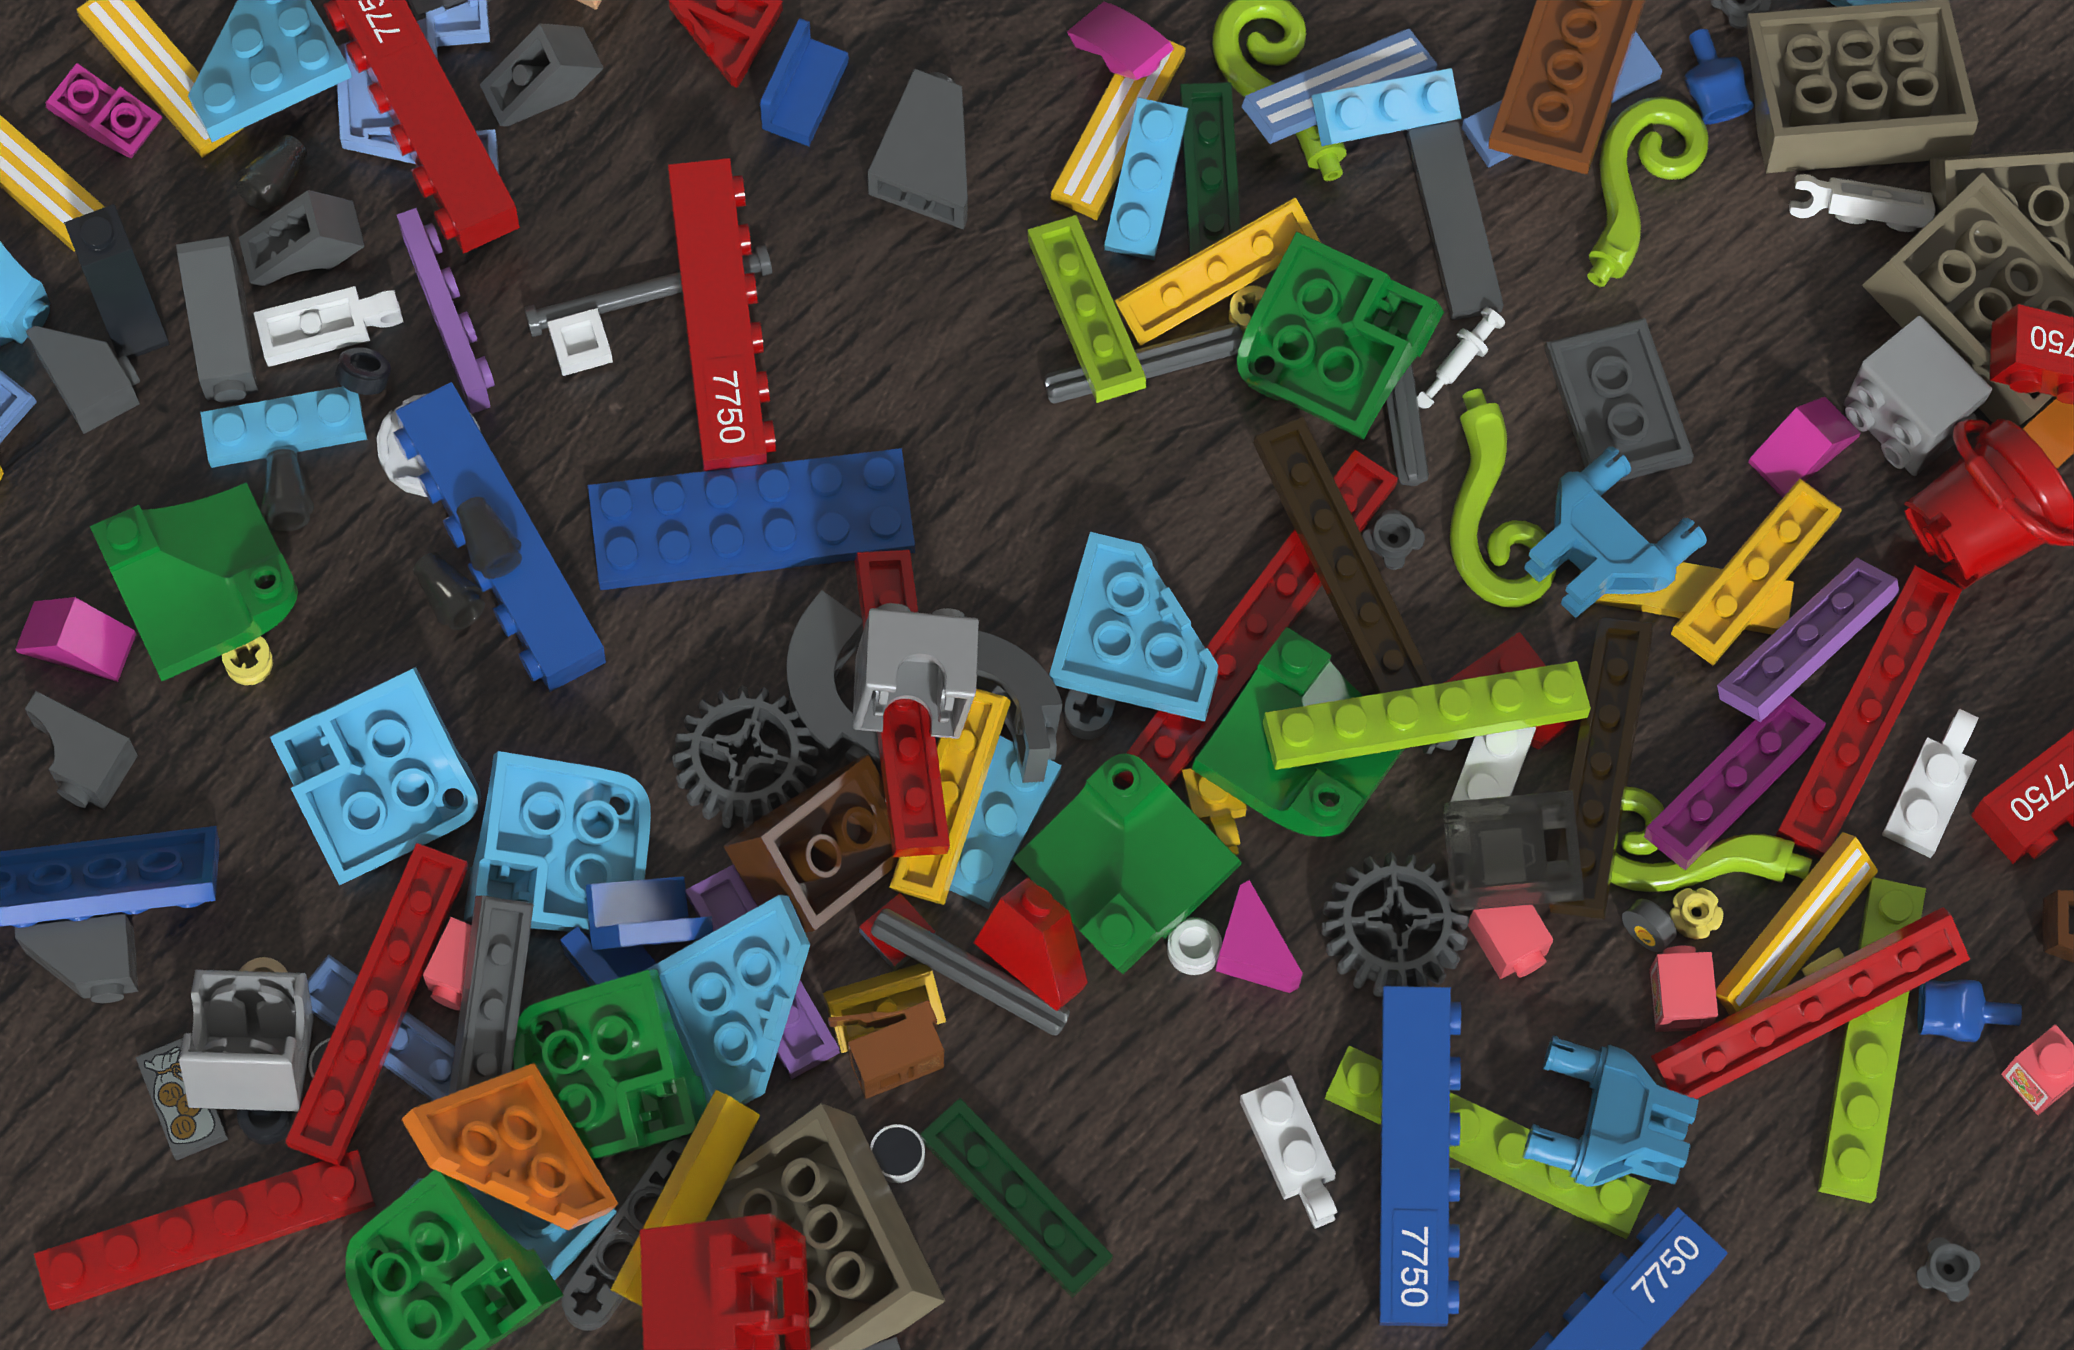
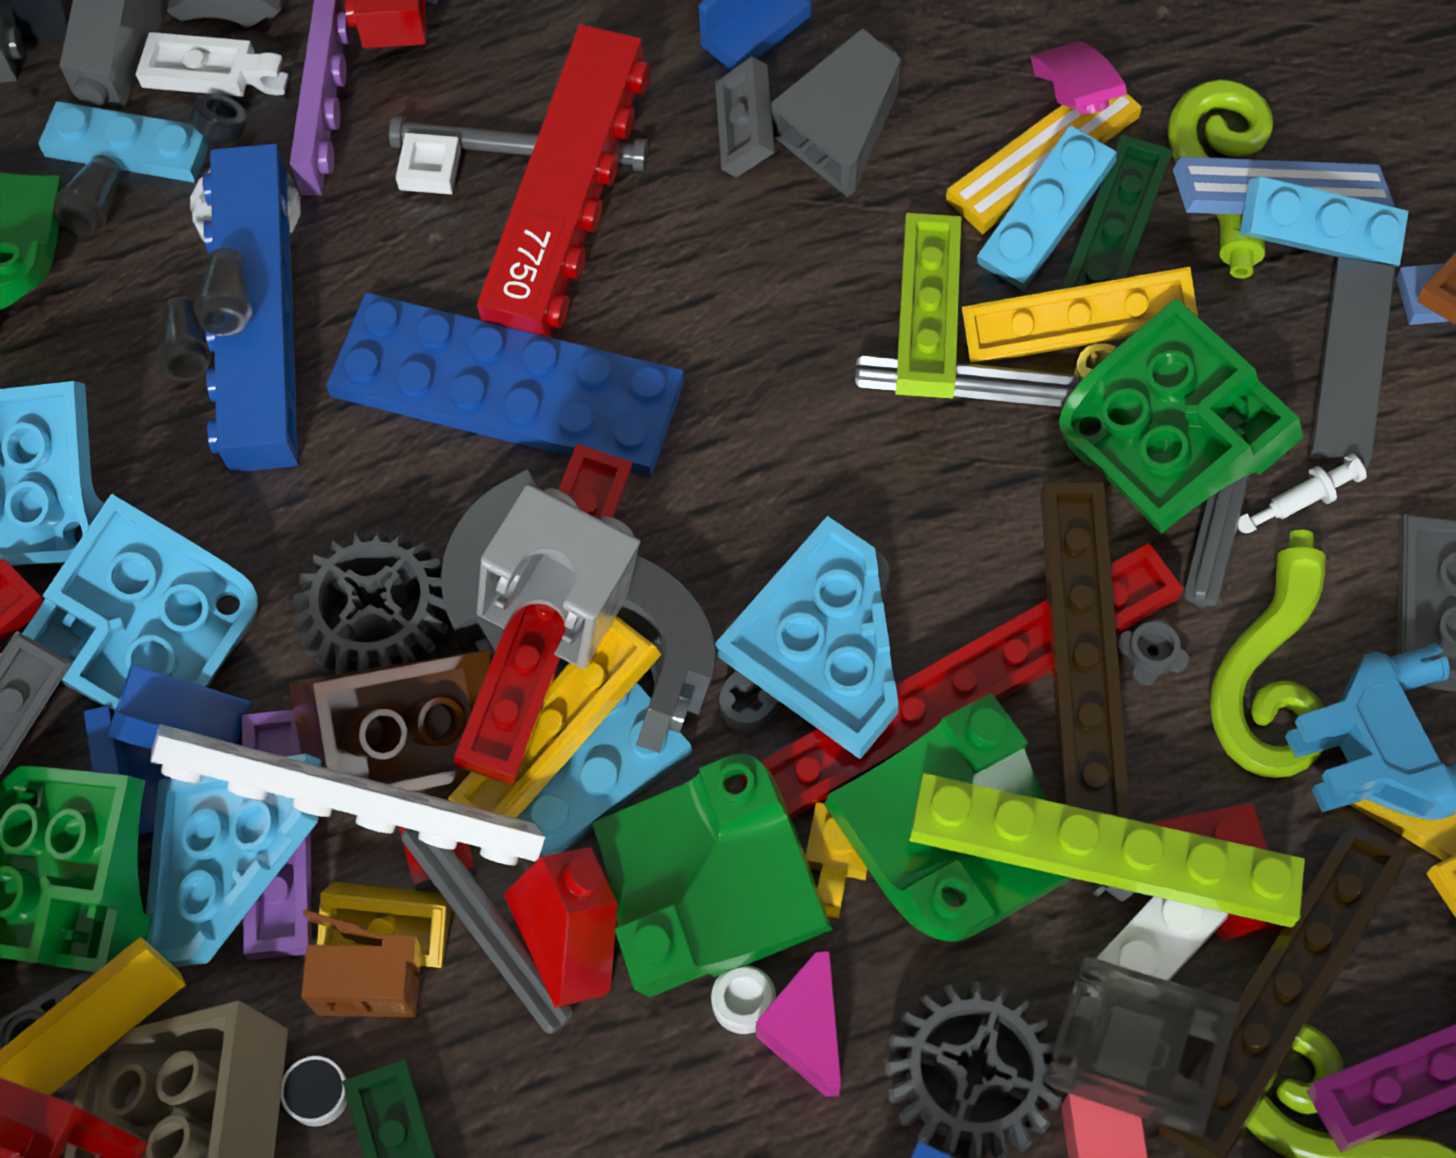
camera: 30 degrees right, 5 degrees down
none -> white plate [151,724,545,865]
none -> dark grey plate [715,56,775,178]

